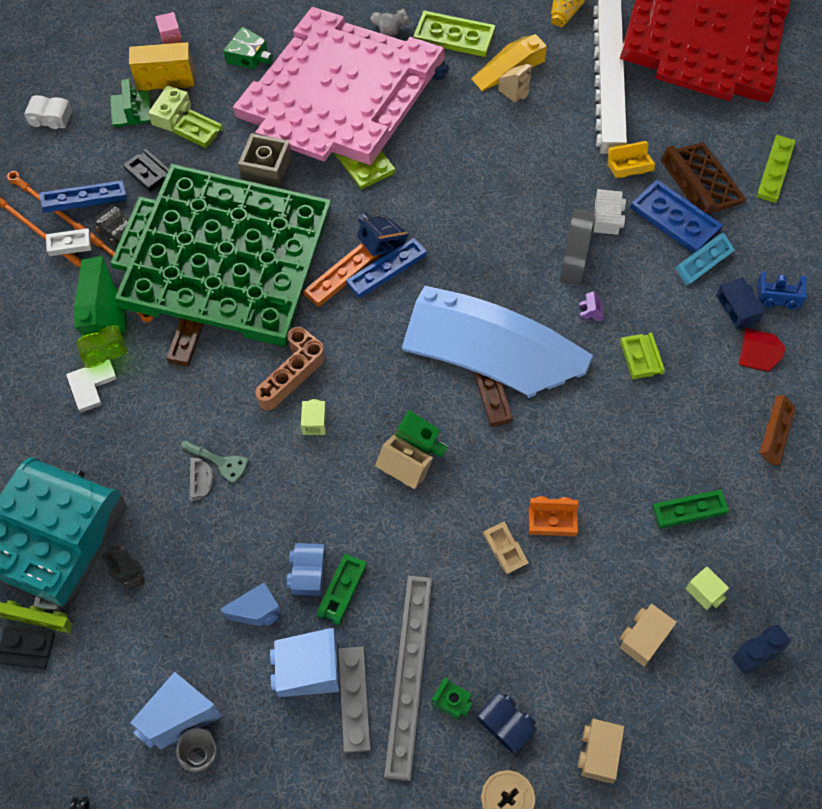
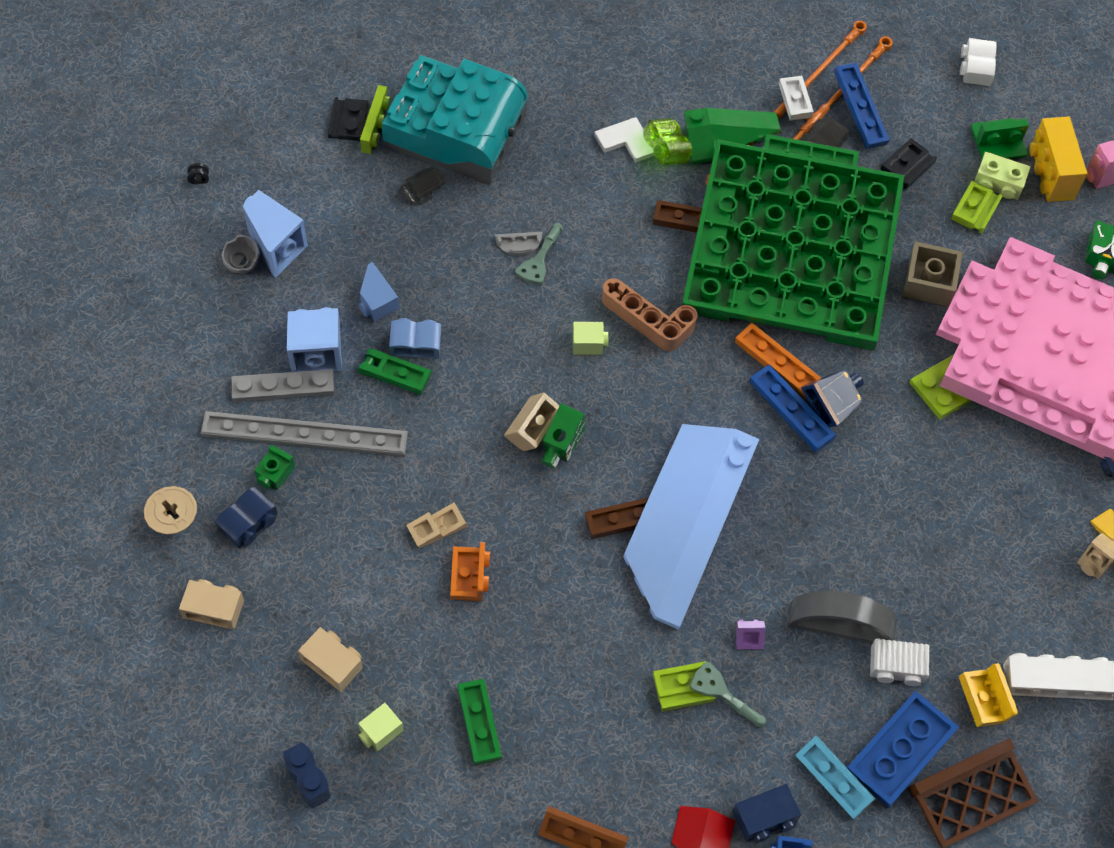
camera: 85 degrees right, 0 degrees up
none -> sand green piece [690,662,767,727]

